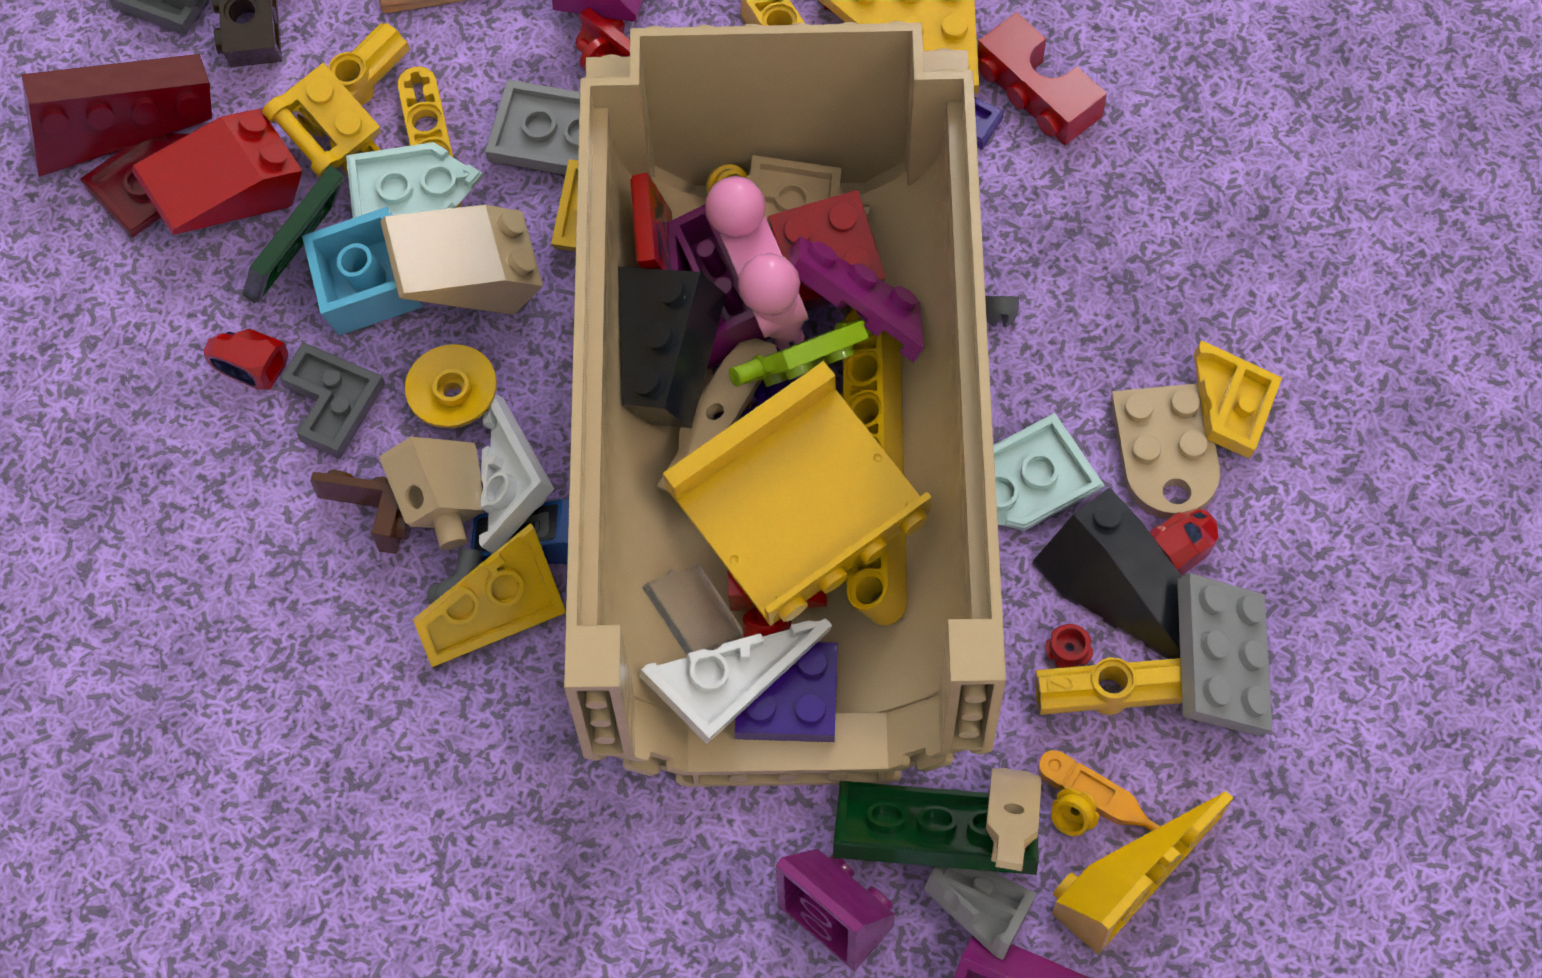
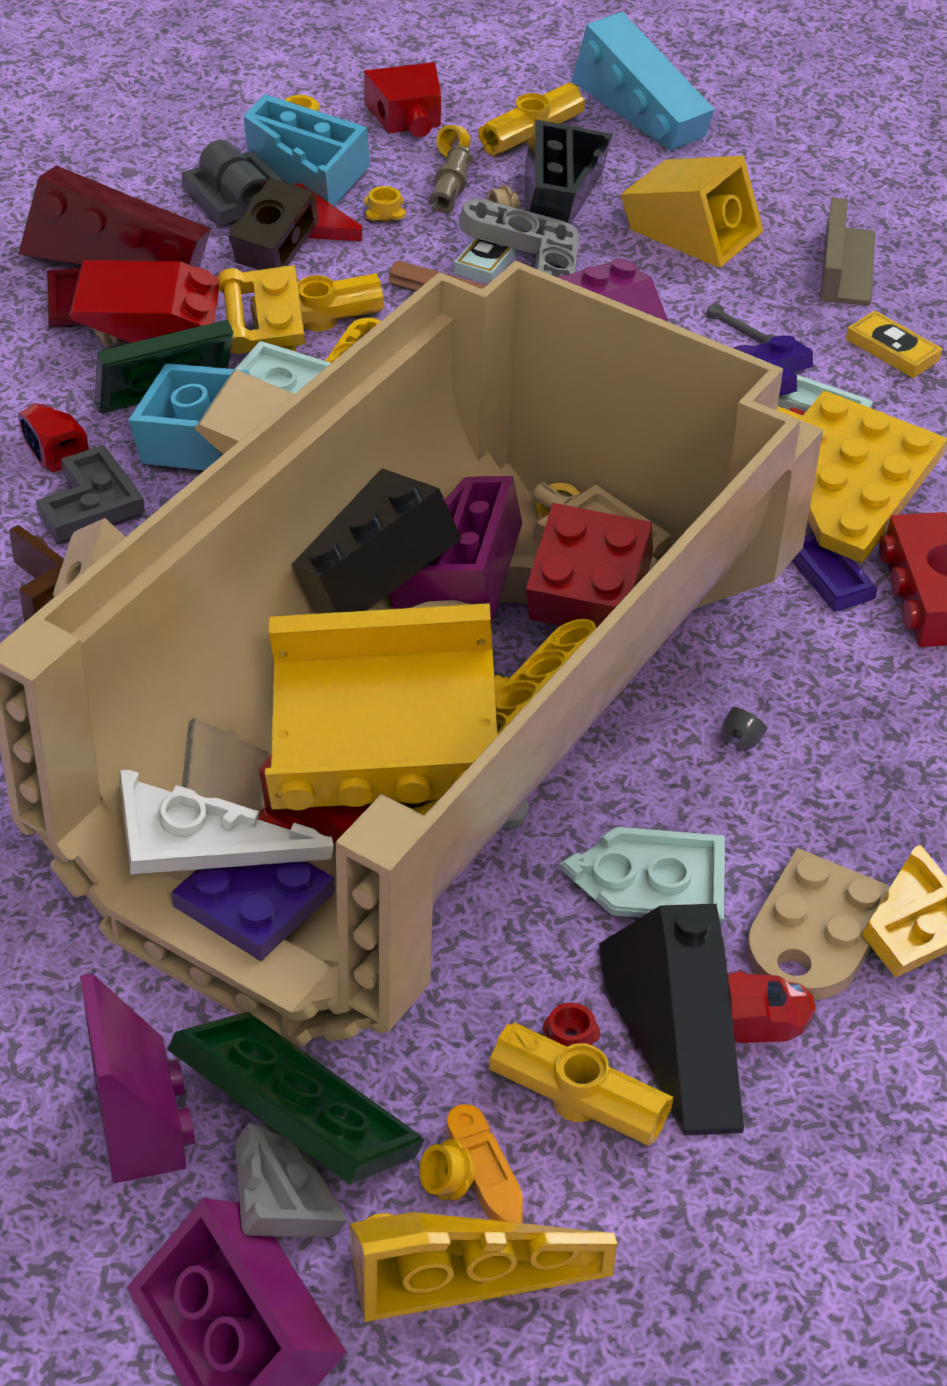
camera: 30 degrees right, 20 degrees down
red tile [630,173,673,270] -> none
bright pink piece [705,176,809,350] -> none
lime plate [728,318,873,387] -> none
magenta wing [790,236,924,363] -> none
tan piece [986,768,1041,871] -> none
light grey plate [1177,573,1272,736] -> none

